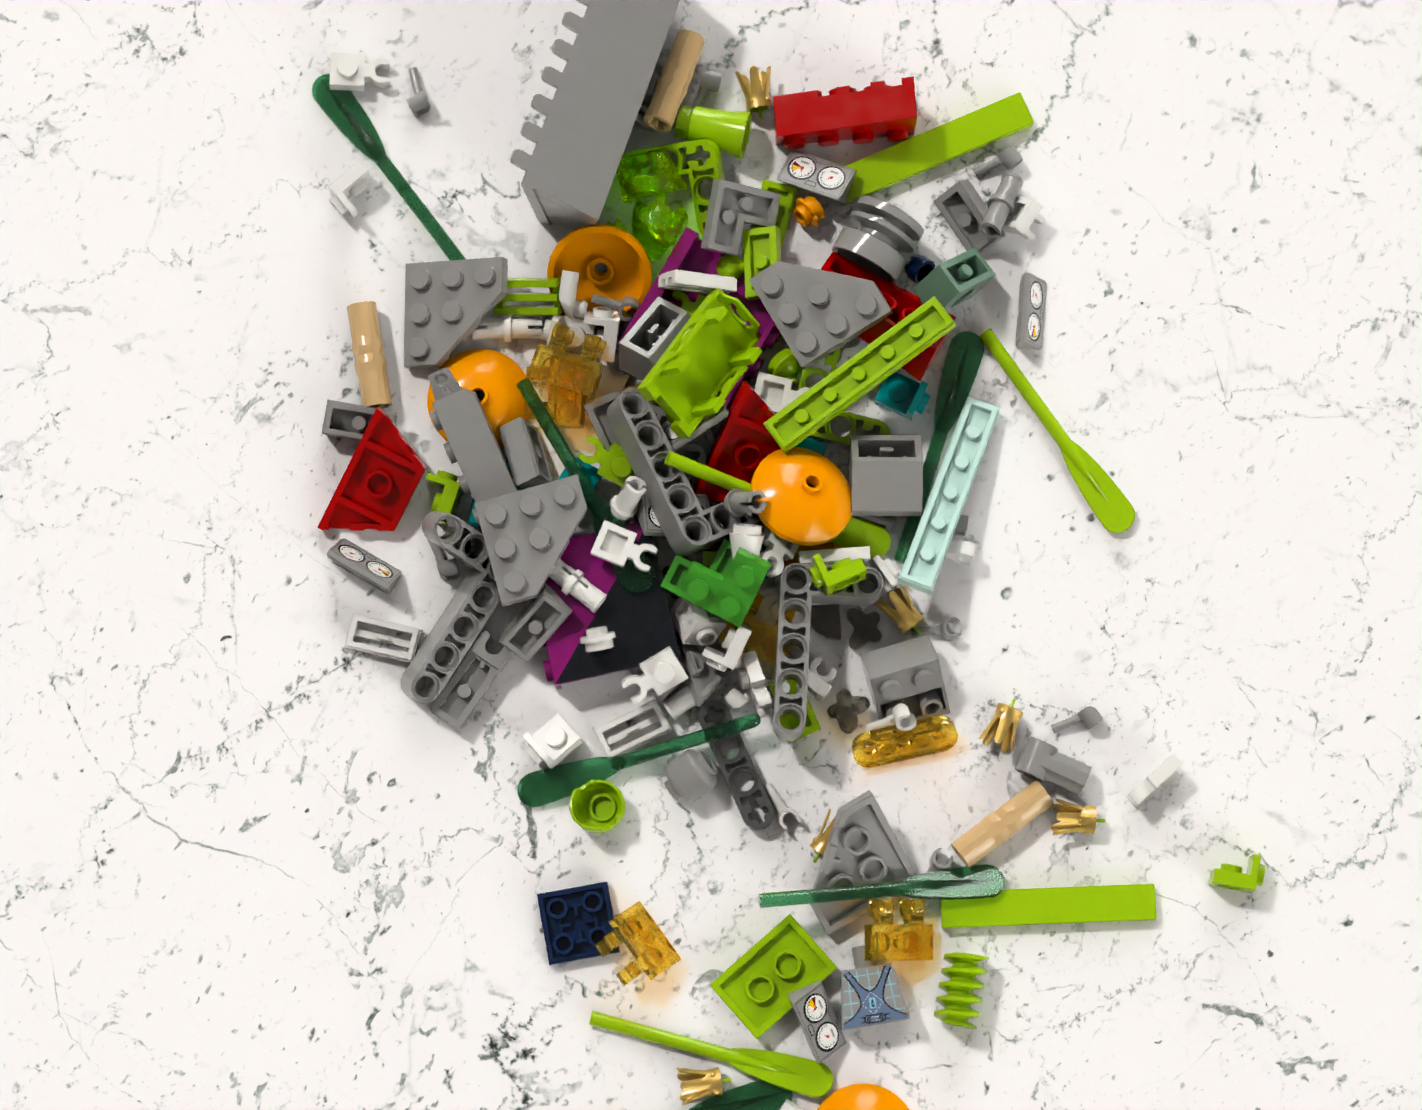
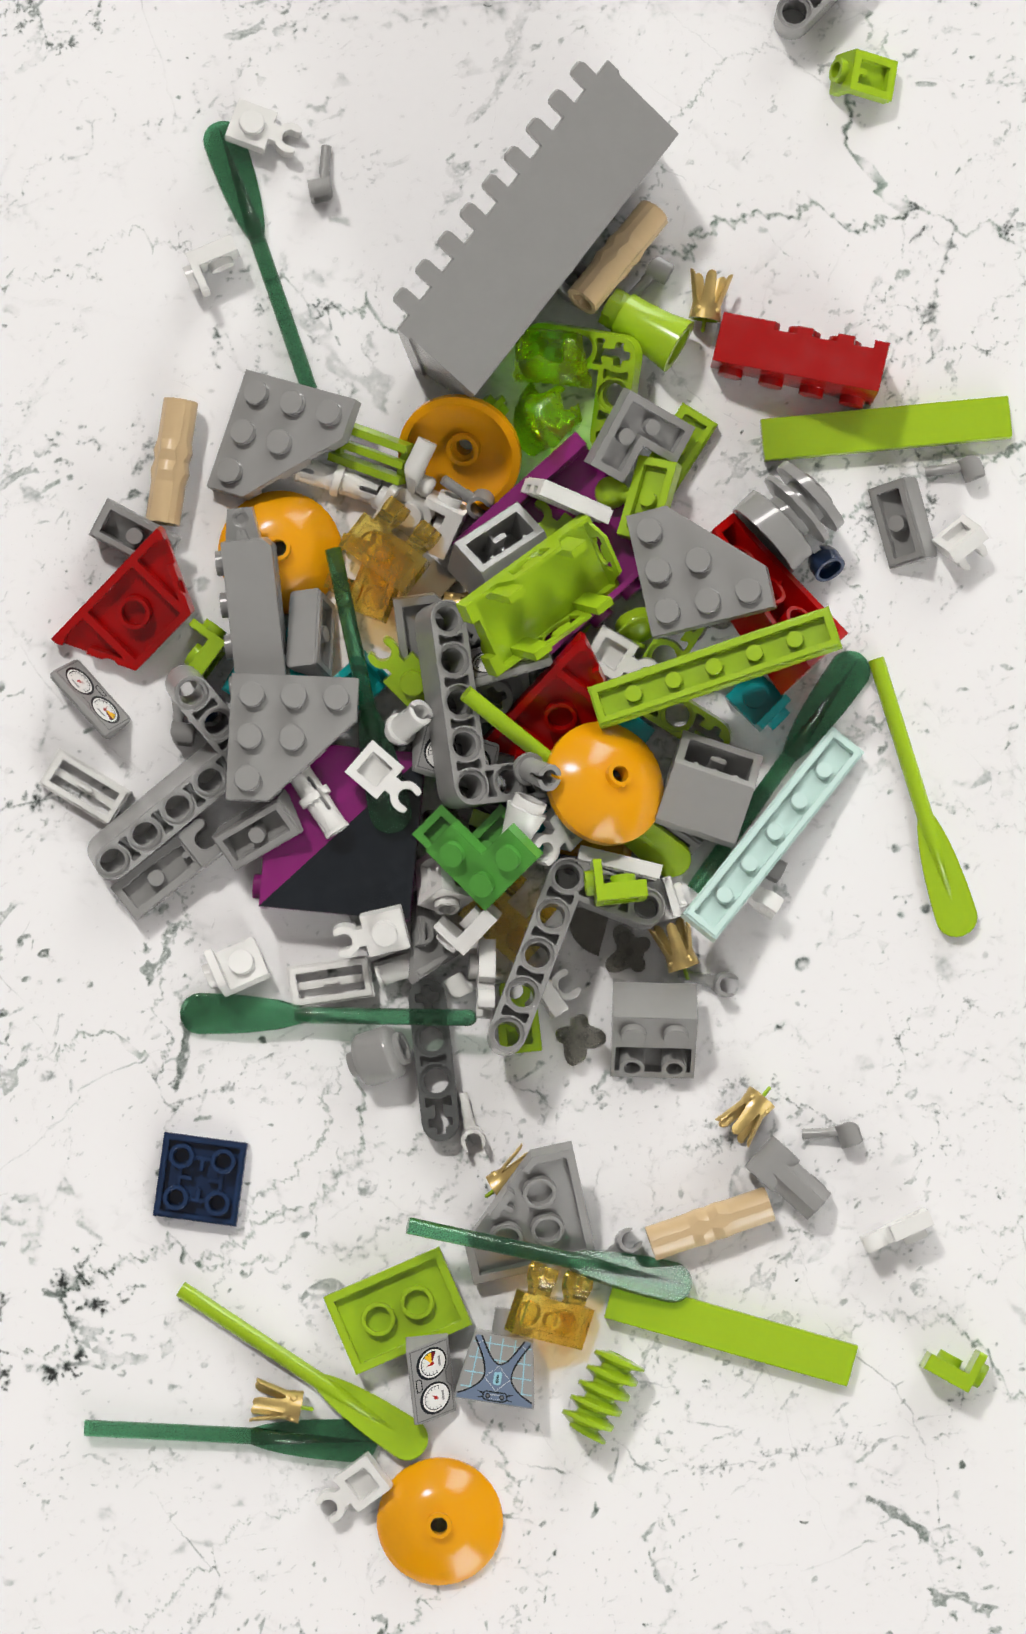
camera: 20 degrees right, 5 degrees up
lime hair [568,779,626,833] -> none
white plate [580,626,616,652] -> none
clear yellow plate [595,901,681,986] -> none
slope [777,149,857,204] -> none
light orange plate [793,195,825,228] -> none
clear yellow plate [851,716,958,768] -> none
white hand [866,703,916,732] -> none
sand green brick [913,247,996,310] -> none
light grey pin [979,172,1023,238] -> none
light grey slope [1015,273,1047,350] -> none
pearl gold piece [1051,798,1105,835] -> none

